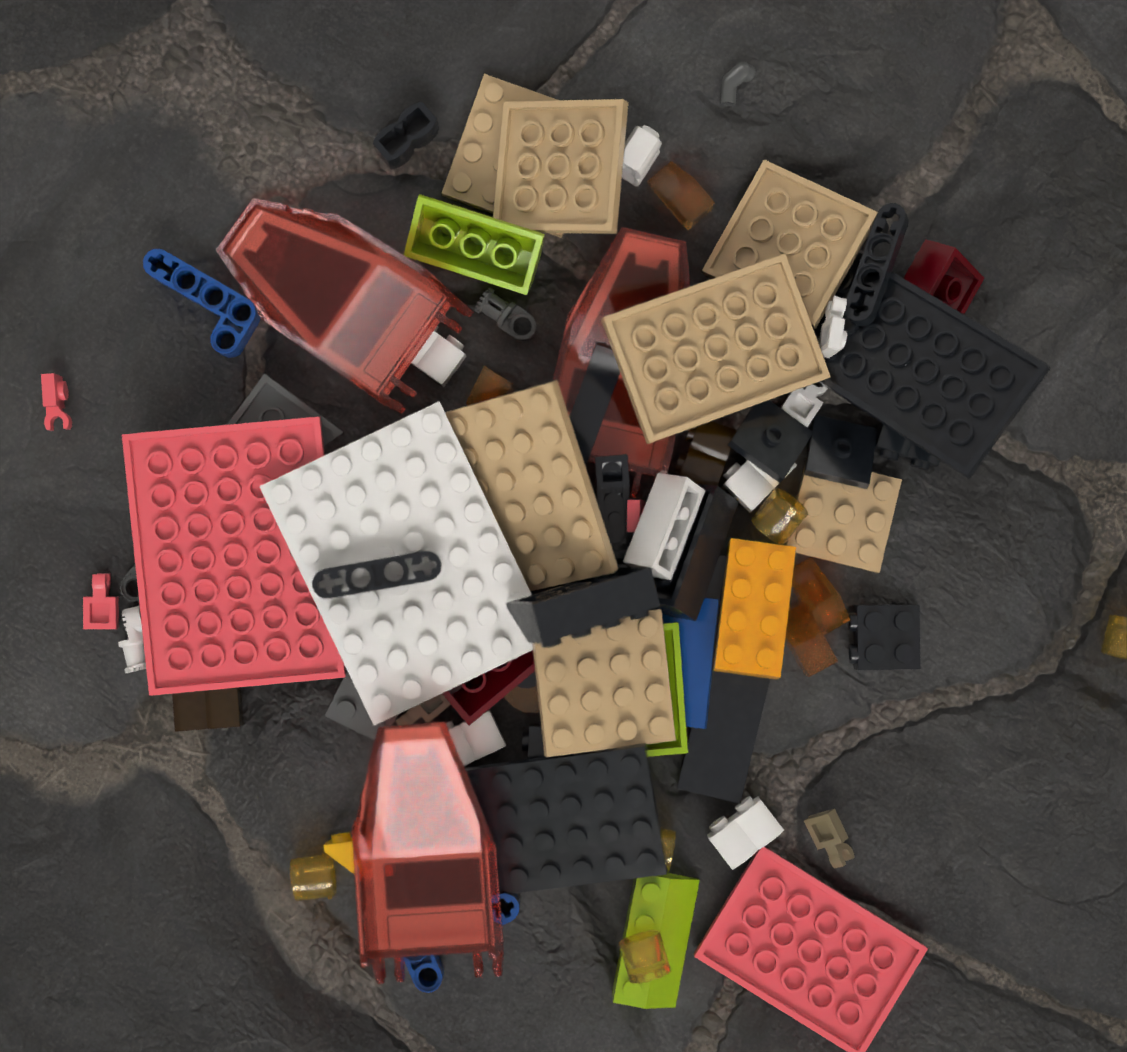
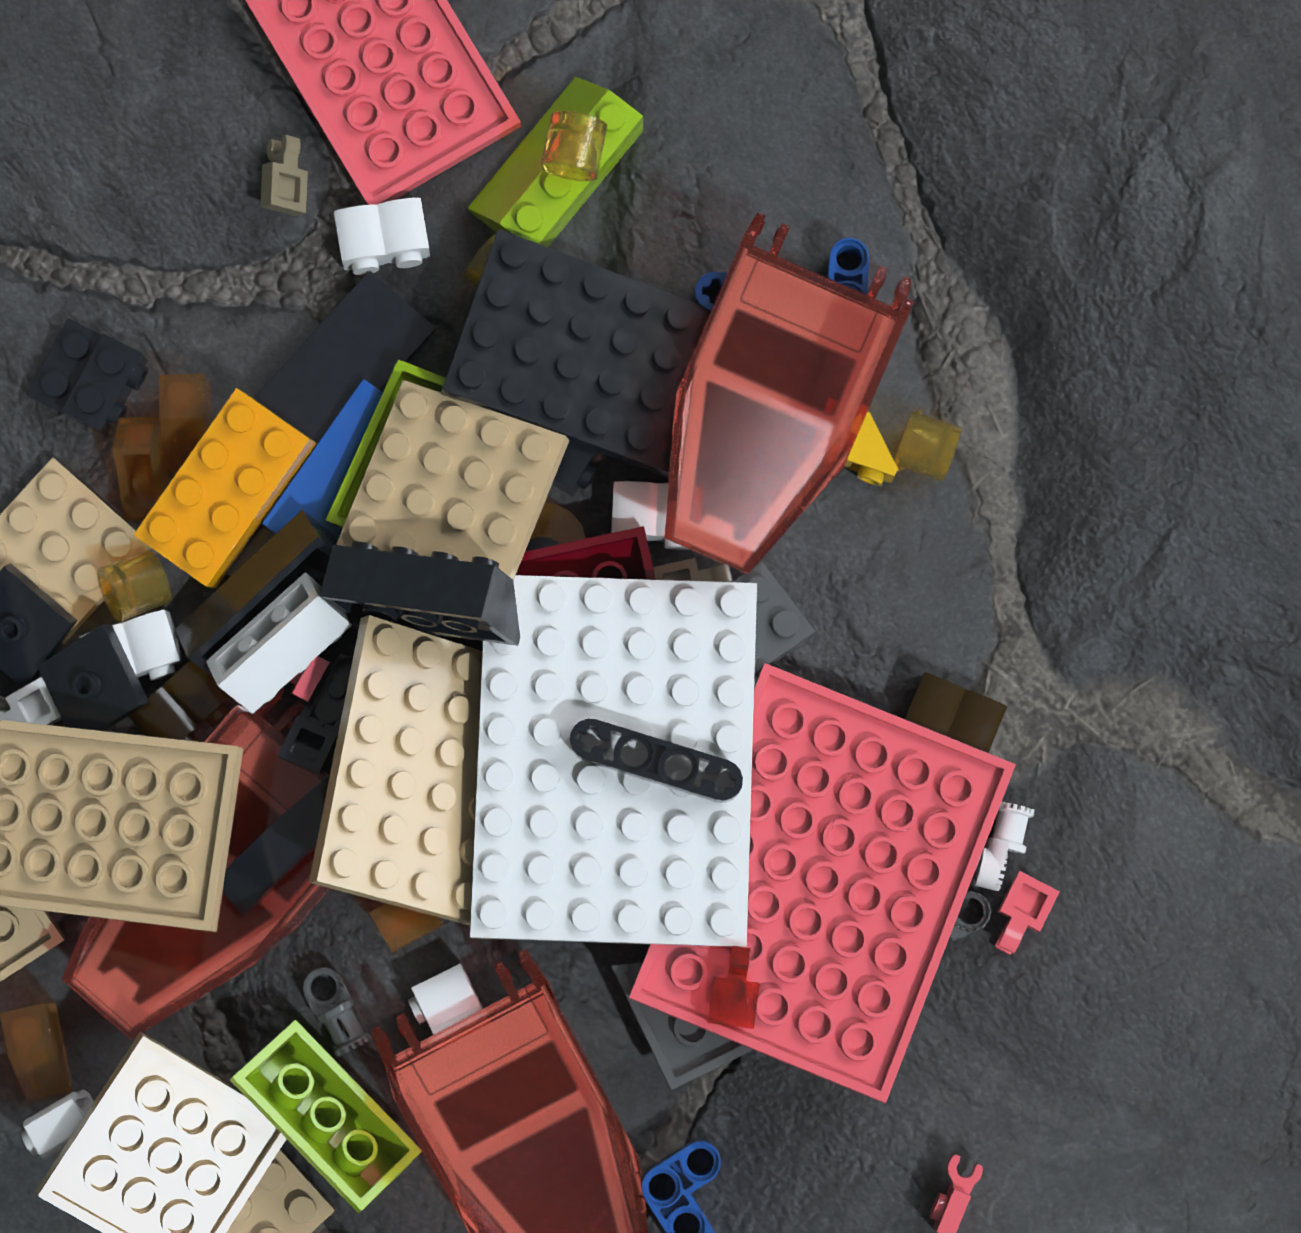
camera: 150 degrees left, 5 degrees down
none -> clear red plate [707,946,760,1029]

